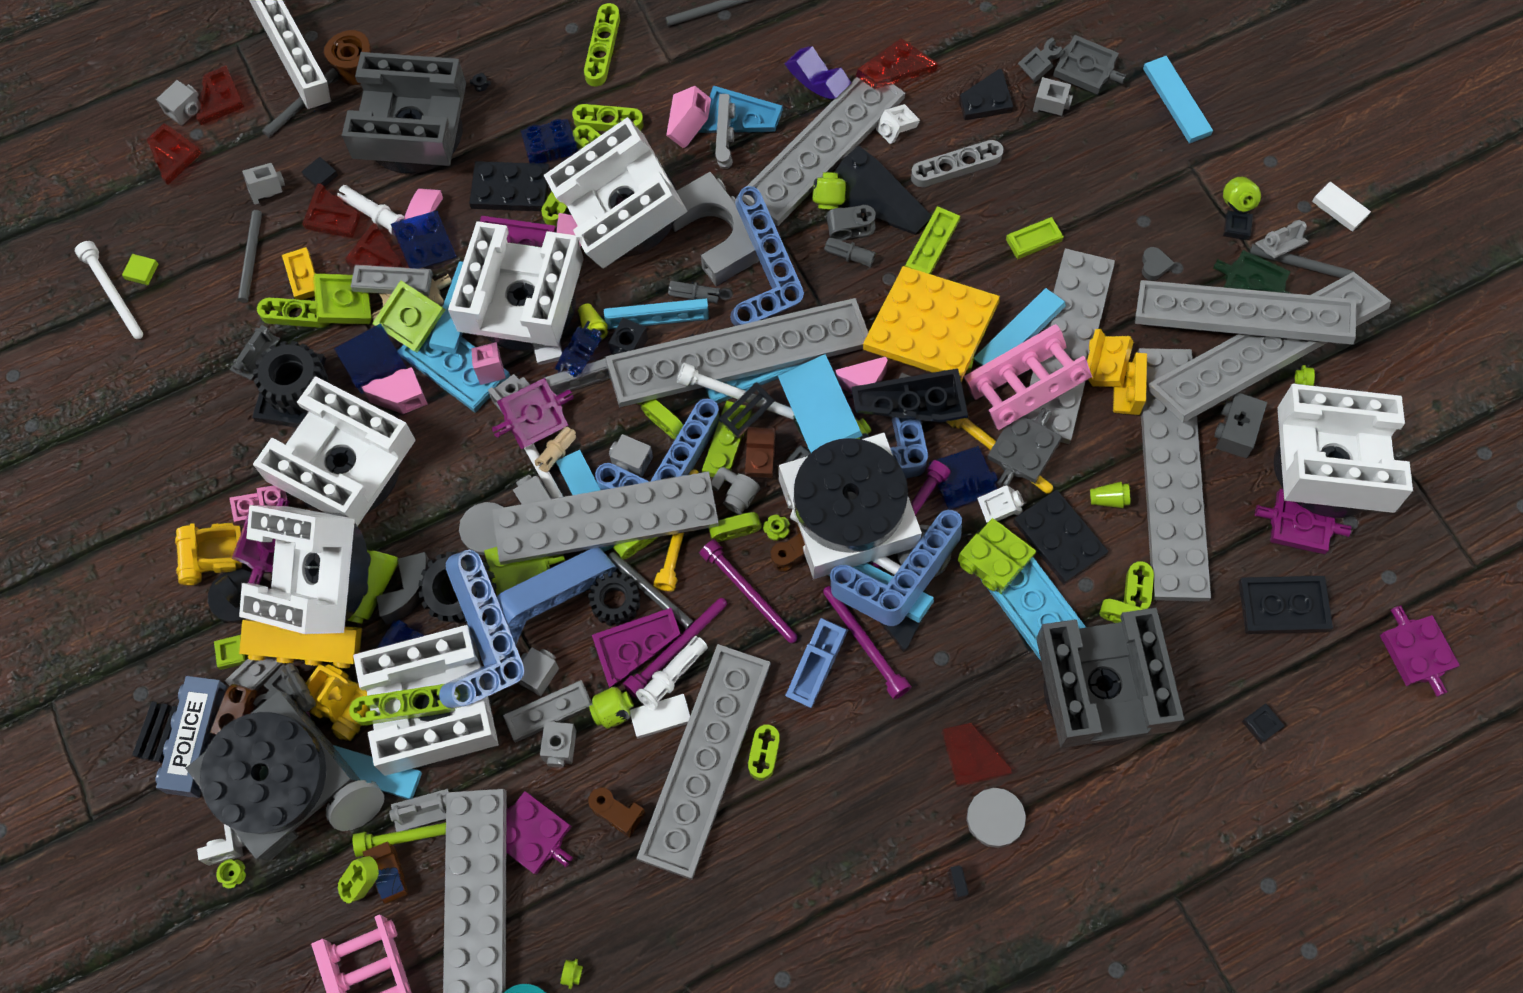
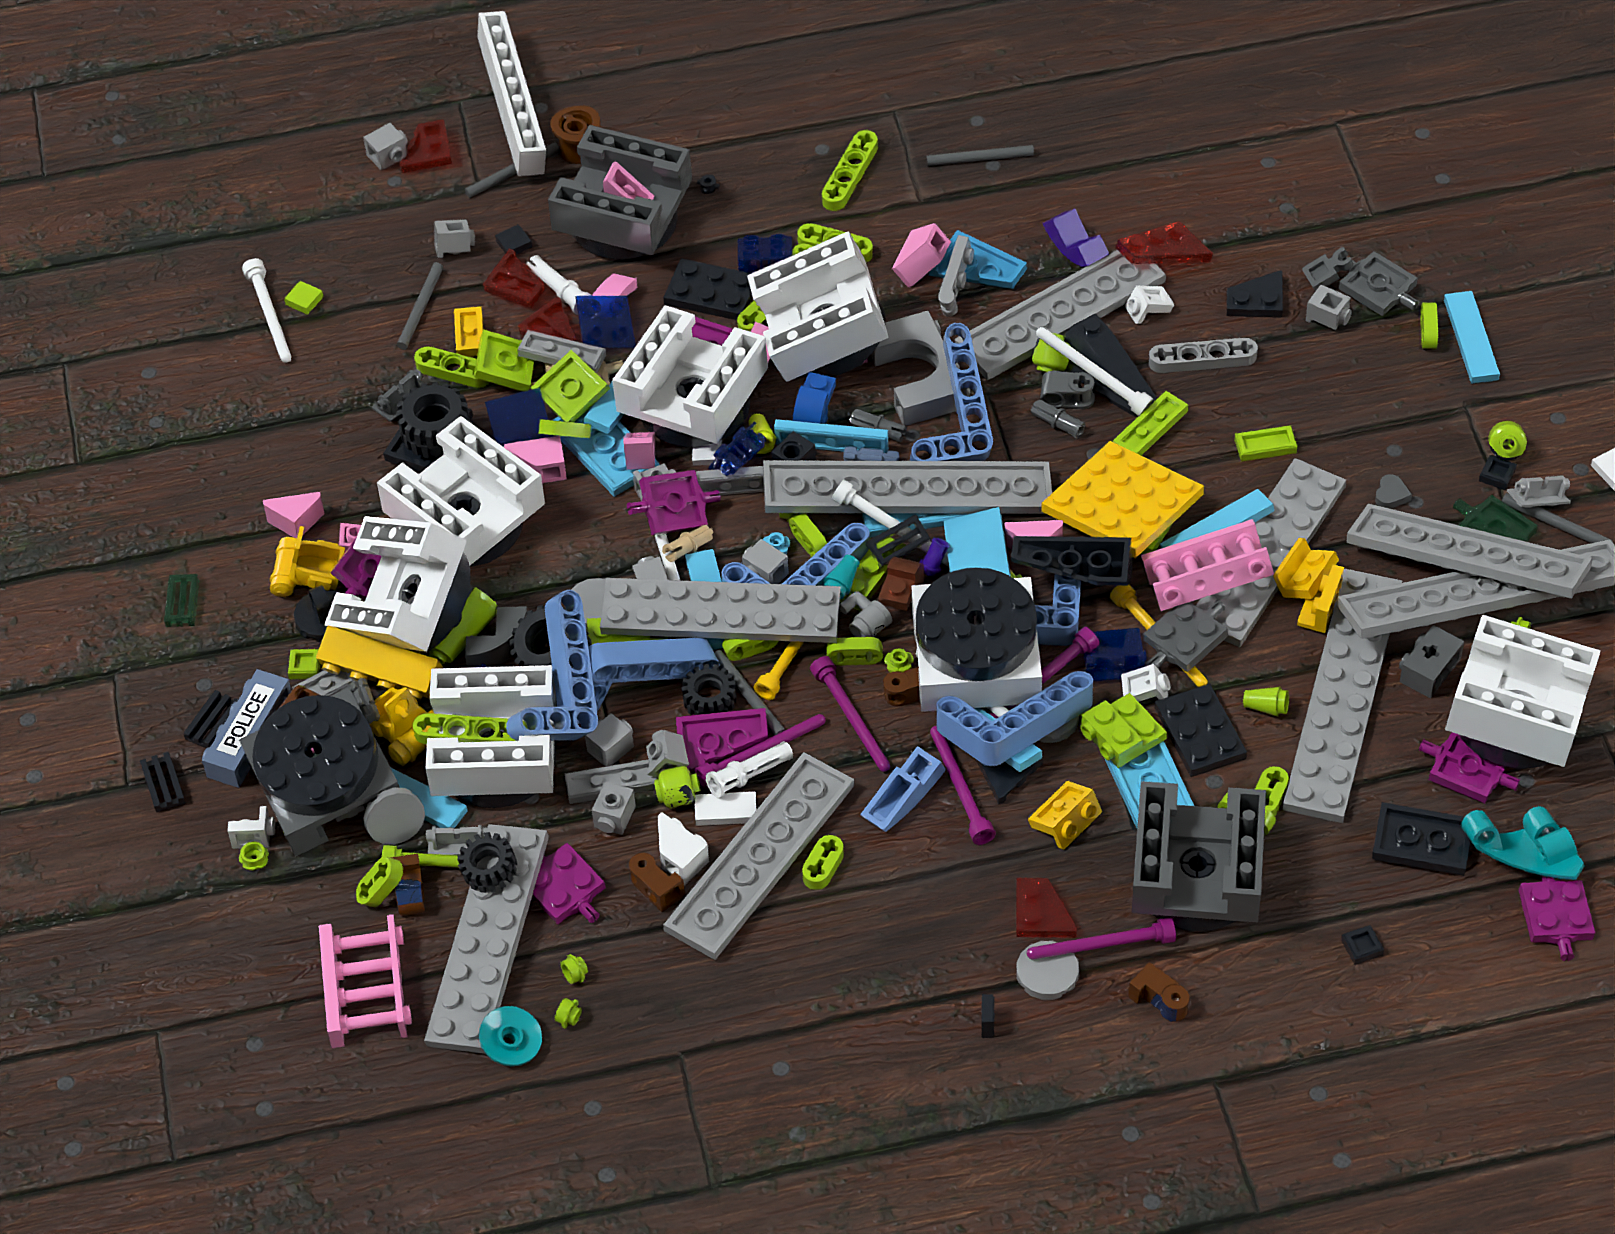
camera: 15 degrees right, 15 degrees down
clear red wing [147,123,201,185] -> none
none -> black tile [140,751,185,812]
none -> clear green tile [164,574,199,627]
none -> bright pink slope [263,492,324,538]
none -> black tyre [457,832,518,893]
none -> lime beam [538,419,592,438]
none -> lime plate [561,954,588,984]
none -> bright pink slope [603,161,655,200]
none -> light grey brick [646,730,689,778]
none -> white slope [658,812,709,886]
none -> medium azure plate [763,532,790,554]
none -> blue brick [793,372,836,424]
none -> teal cone [824,554,860,599]
none -> sand blue axle [843,446,900,461]
none -> dark purple pin [919,537,950,577]
none -> magenta piece [1026,917,1176,960]
none -> yellow bracket [1028,781,1102,849]
none -> white piece [1036,327,1153,416]
none -> reddish brown leg [1128,962,1189,1022]
none -> lime beam [1421,303,1438,349]
none -> teal panel [1461,806,1585,880]

